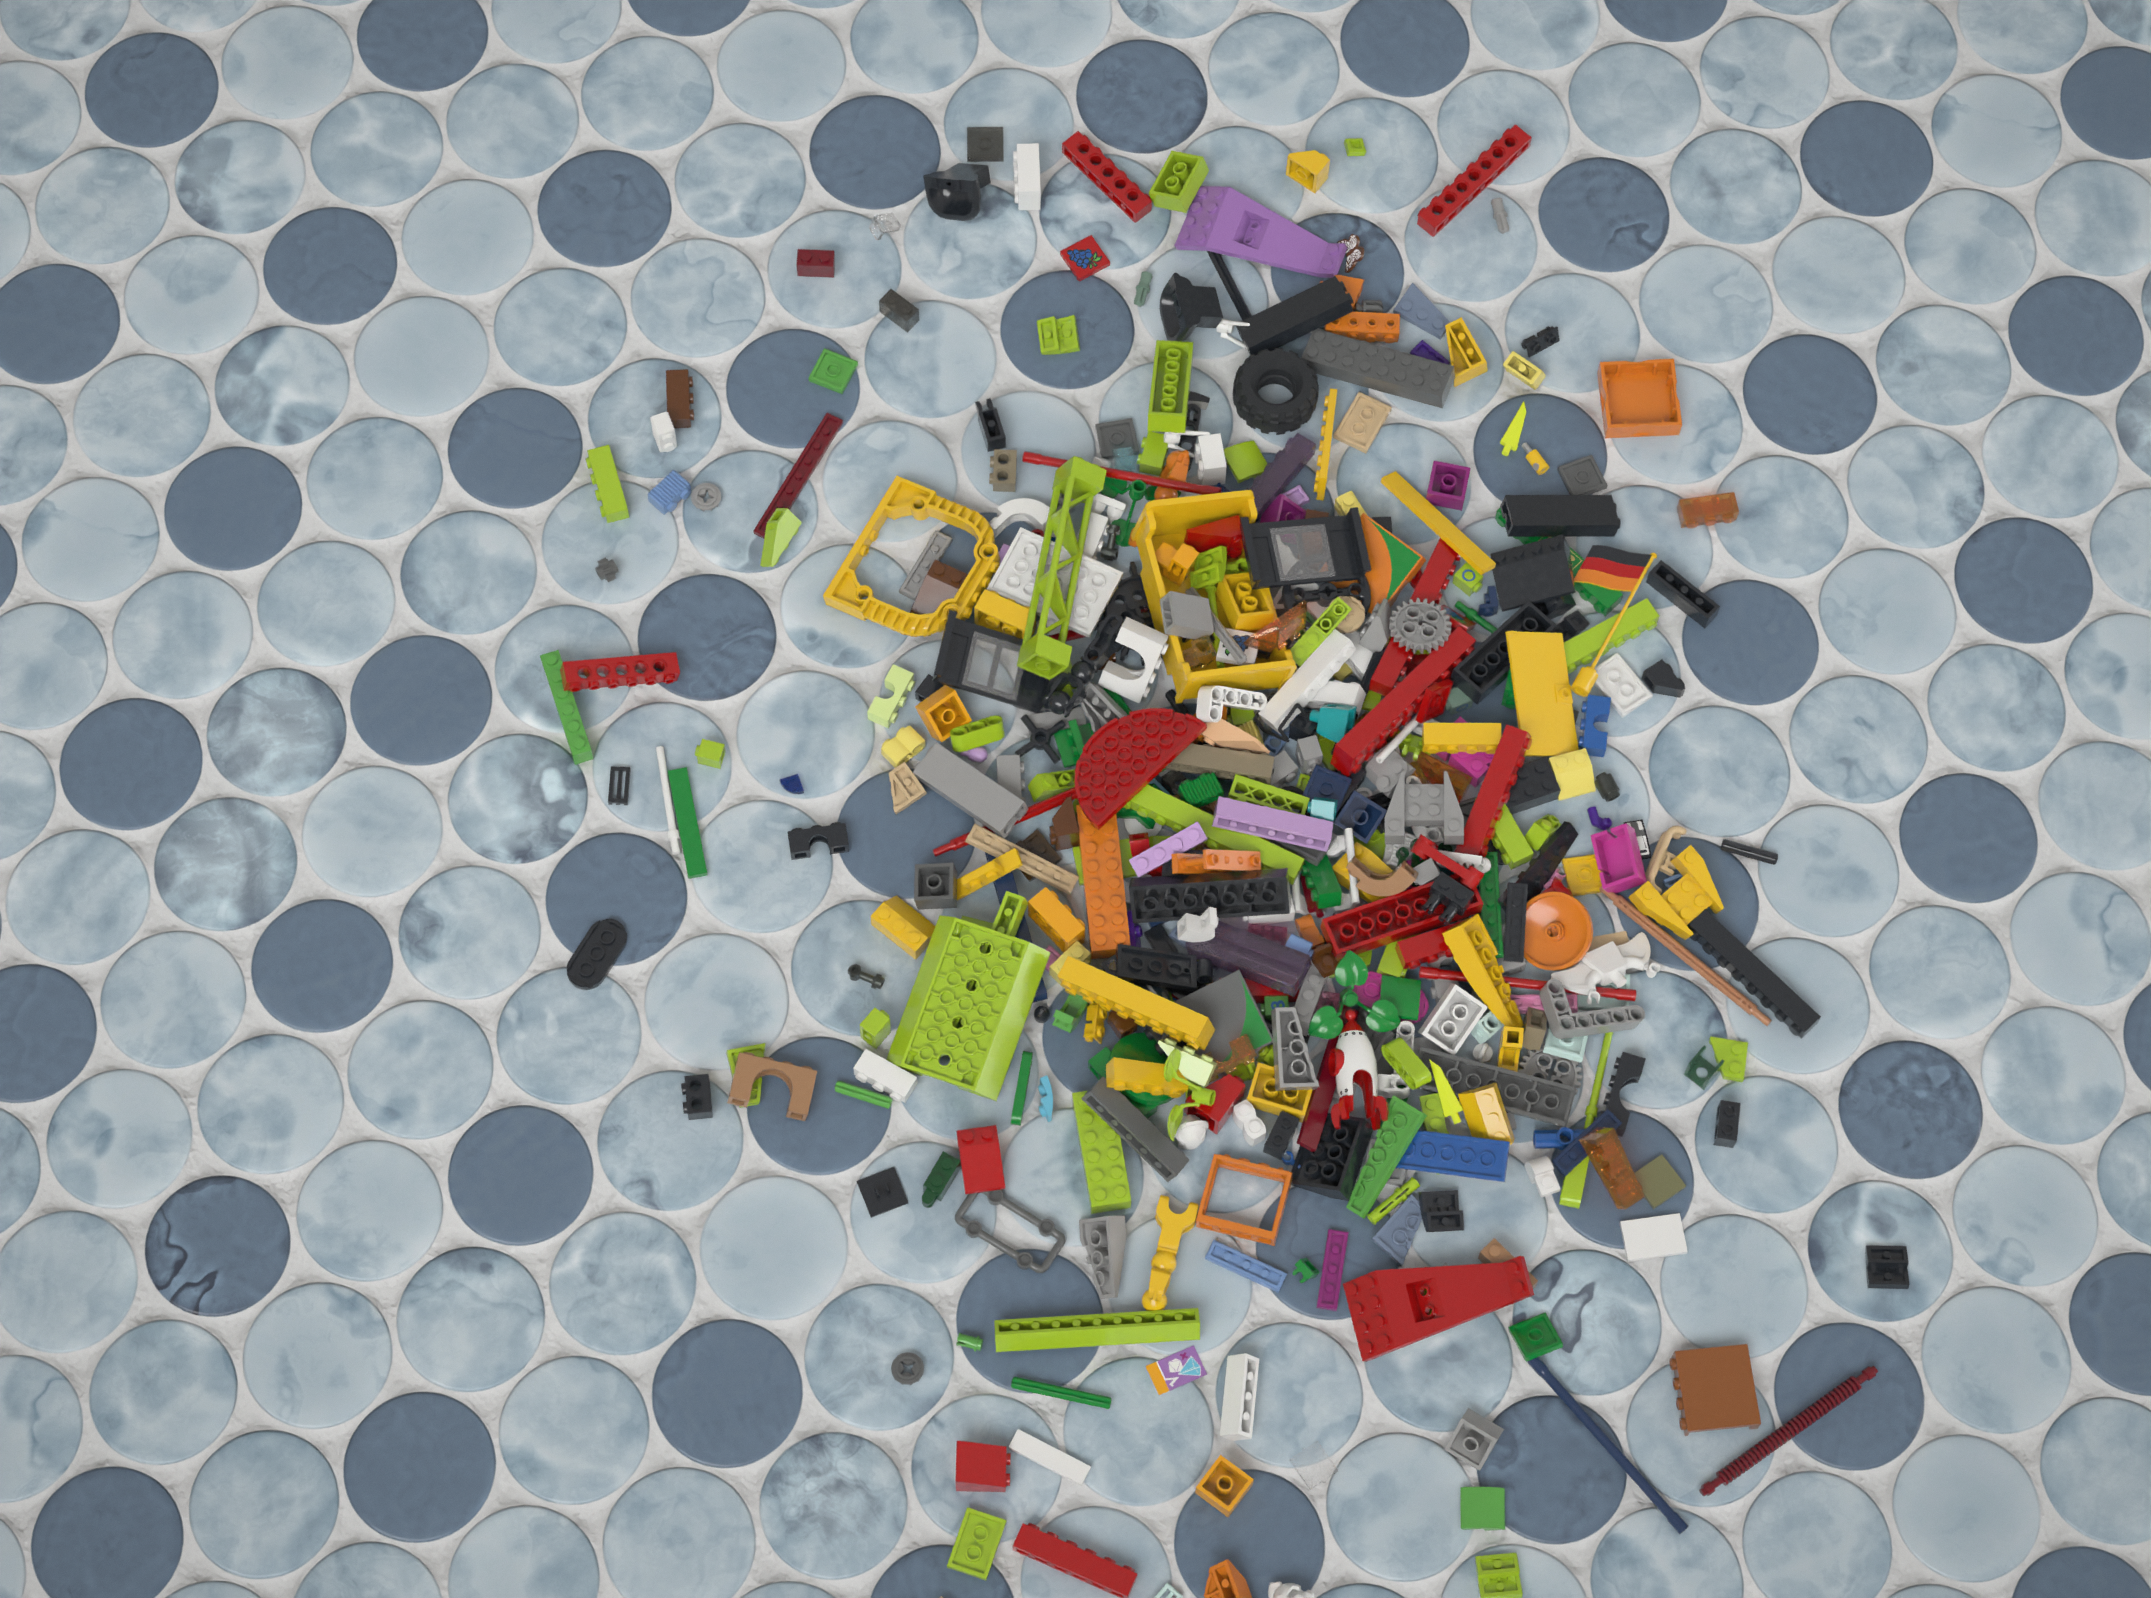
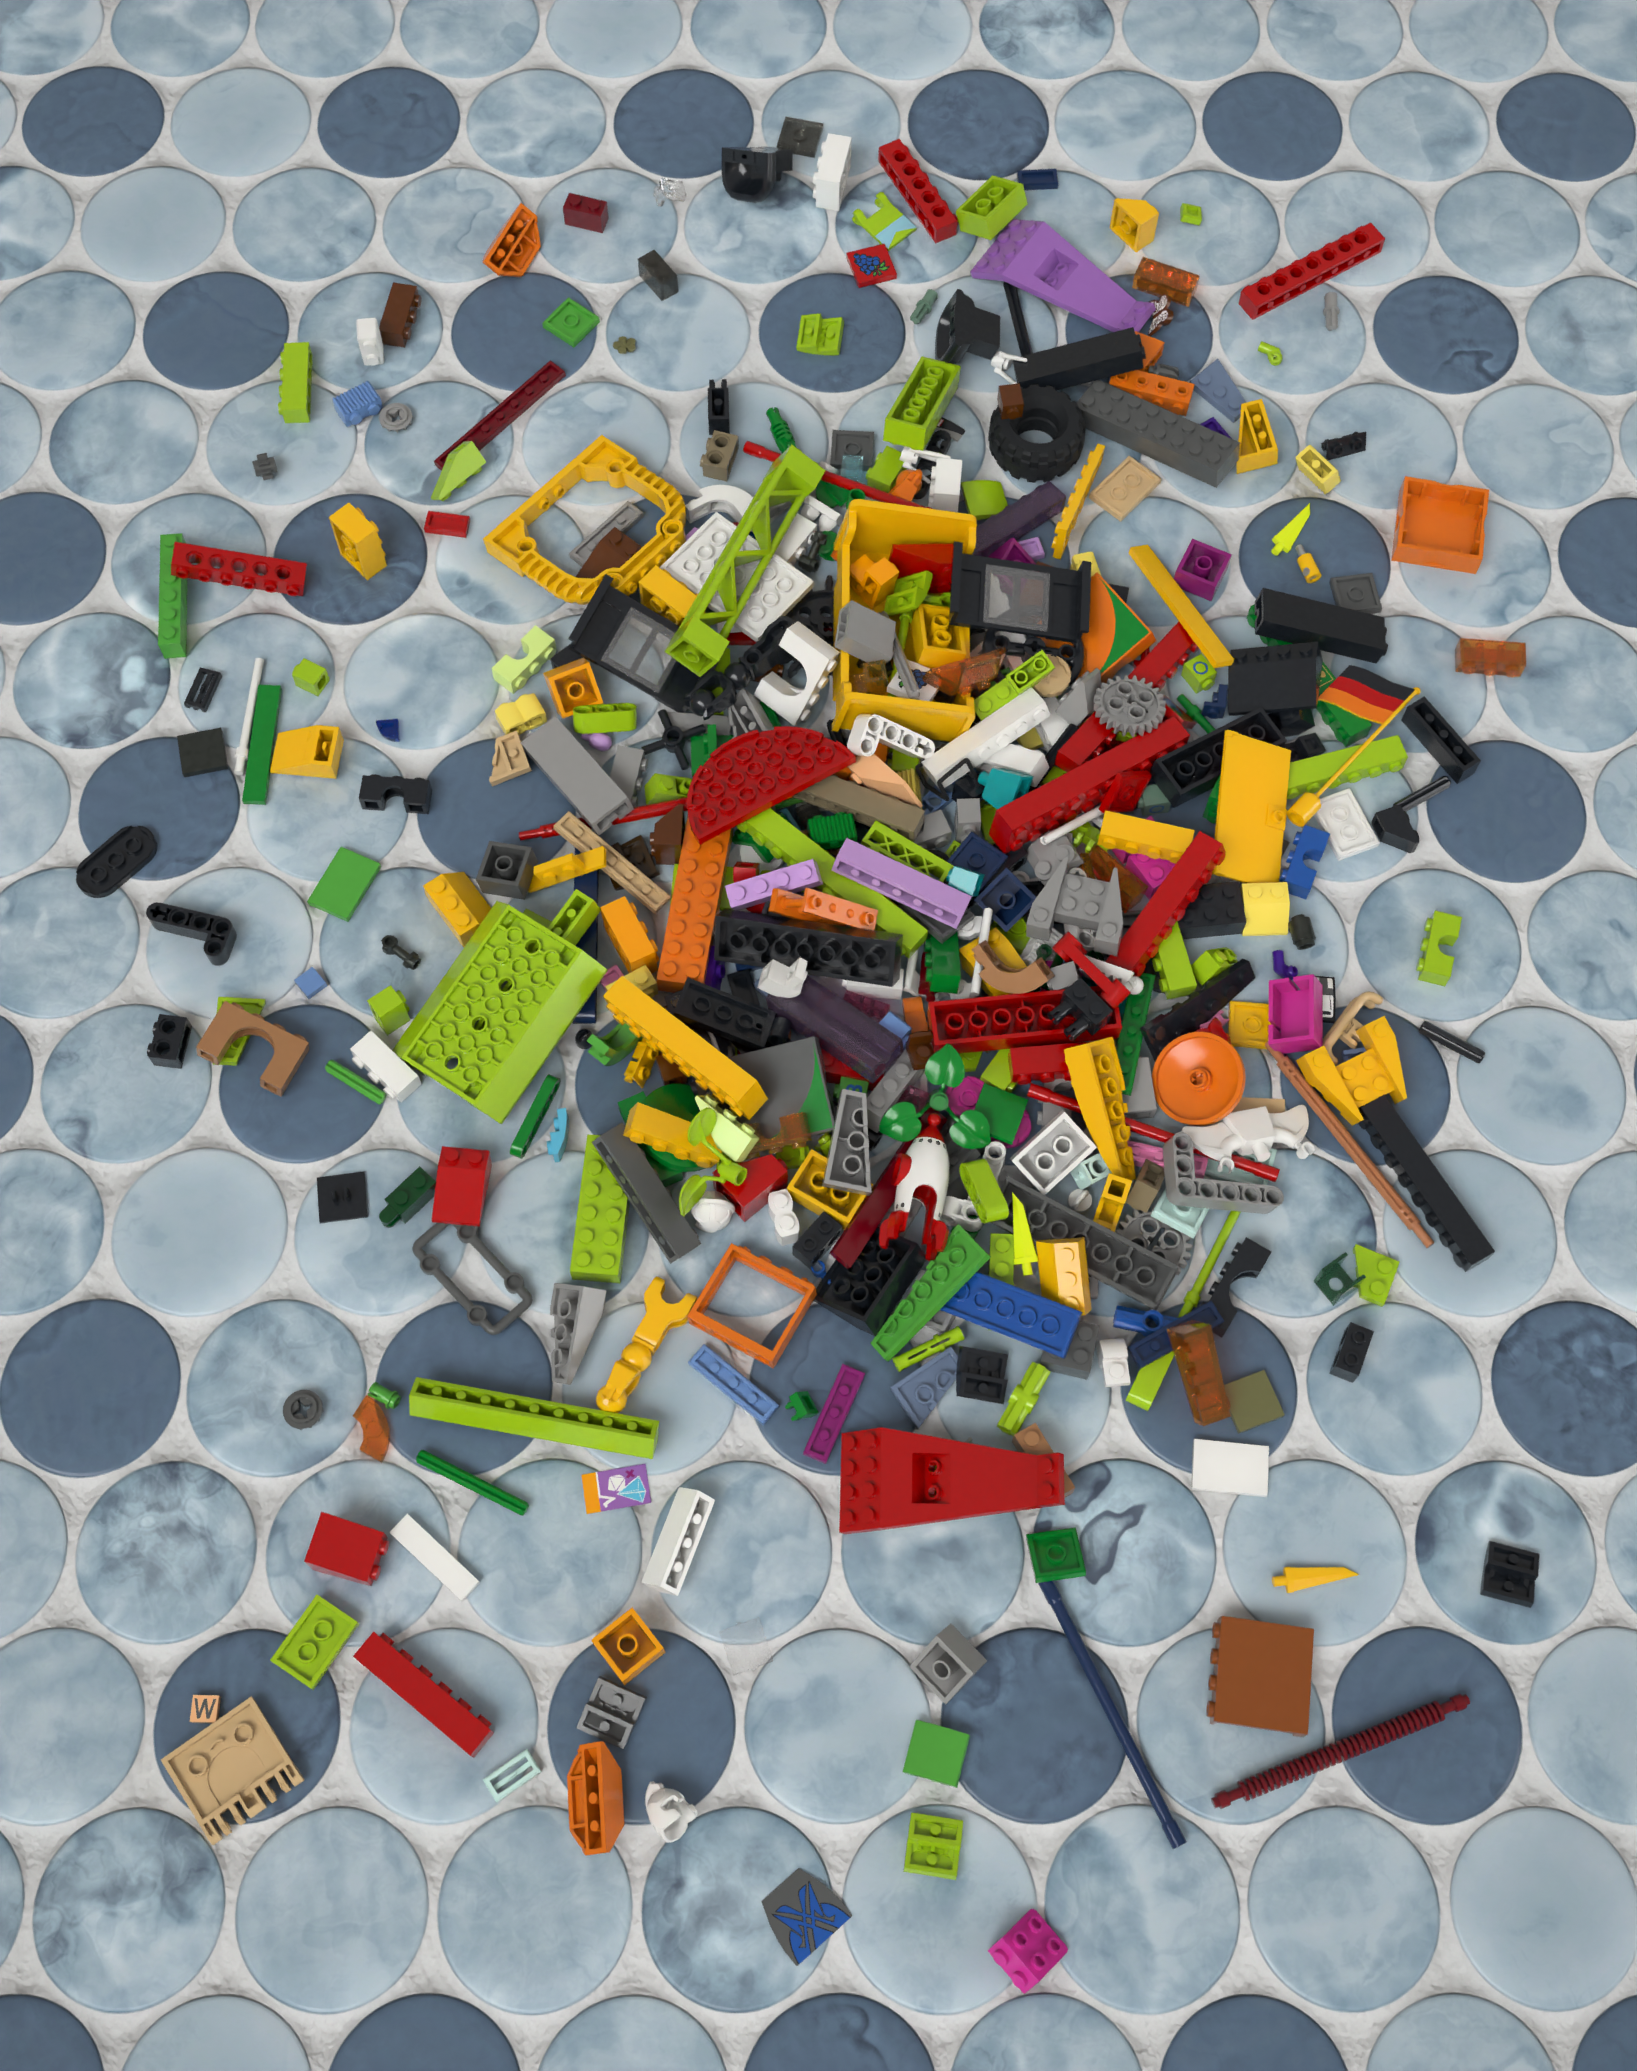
camera: 15 degrees right, 0 degrees up
black tile [1503,882,1528,963] -> none
none -> black beam [146,902,237,966]
none -> pearl dark grey tile [177,728,228,778]
none -> yellow slope [270,725,344,779]
none -> medium blue tile [294,967,327,999]
none -> bright green tile [307,847,381,922]
none -> yellow brick [329,502,387,580]
none -> clear orange tile [353,1395,390,1463]
none -> red tile [424,511,470,538]
none -> orange wedge [483,203,541,277]
none -> dark grey slope [576,1676,647,1749]
none -> olive plant [613,336,636,354]
none -> green hinge [766,407,796,453]
none -> lime flag [852,192,917,251]
none -> reddish brown brick [997,383,1024,420]
none -> lime piece [997,1362,1050,1436]
none -> dark blue tile [1017,169,1058,190]
none -> dark grey brick [1040,1321,1099,1380]
none -> clear orange brick [1132,257,1200,307]
none -> lime arm [1258,341,1282,366]
none -> yellow bar [1272,1566,1359,1593]
none -> black axle [1393,776,1451,811]
none -> lime arch [1416,911,1462,987]

